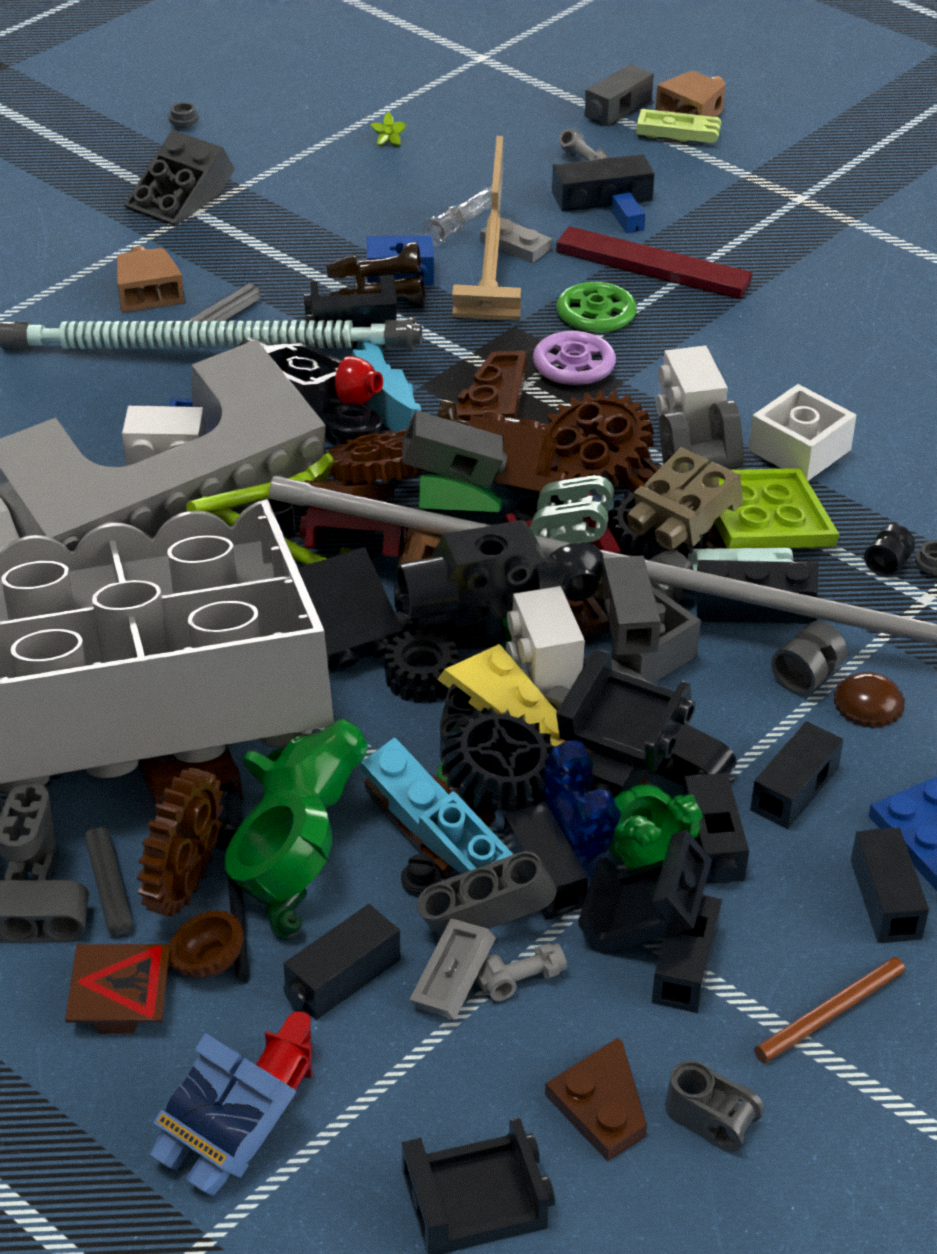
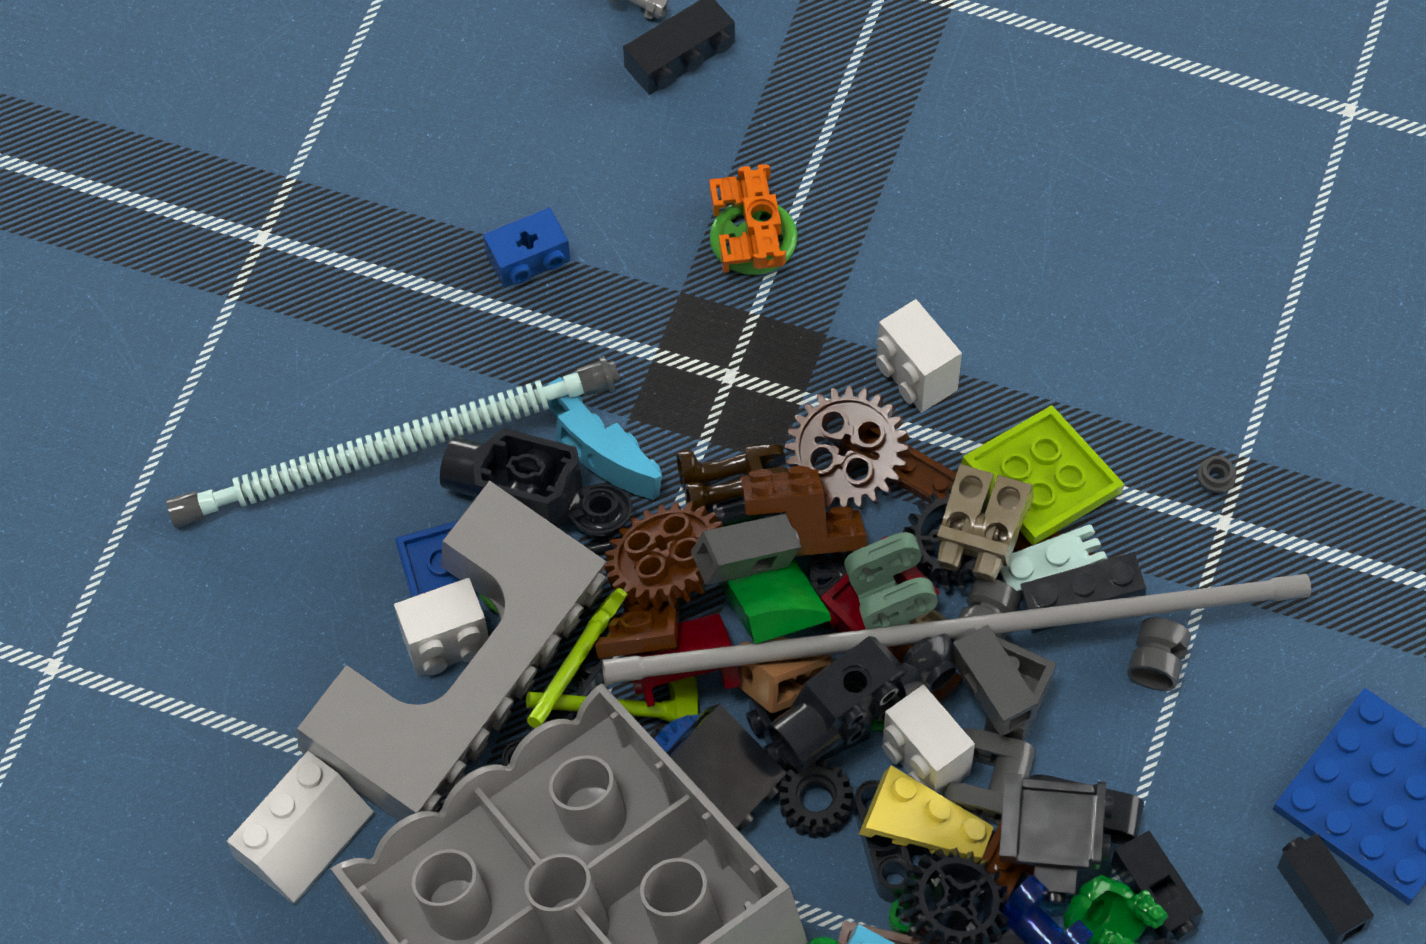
camera: 20 degrees left, 20 degrees up
medium nougat torso [117,246,185,313] -> none
dark grey slope [124,130,235,226] -> none
dark grey plate [168,102,199,129] -> none
dark grey axle [187,283,260,324] -> none
black panel [304,275,397,349] -> none
dark brown piece [326,242,426,306] -> none
red brick [335,356,383,405] -> none
lime plant [370,111,407,147] -> none
clear pin [422,186,492,246] -> none
tan piece [452,136,521,321] -> none
reddish brown wing [456,350,528,422] -> none
light grey plate [480,217,552,264] -> none
lavender plate [533,331,616,385] -> none
dark red tile [556,226,752,299] -> none
blue piece [611,193,645,233] -> none
dark grey connector [659,400,744,471] -> none
white brick [749,384,857,481] -> none
black brick [750,721,844,829] -> none
reddish brown hat [834,672,905,729] -> none
black wheel [864,524,916,577] -> none
none -> orange piece [709,164,786,273]

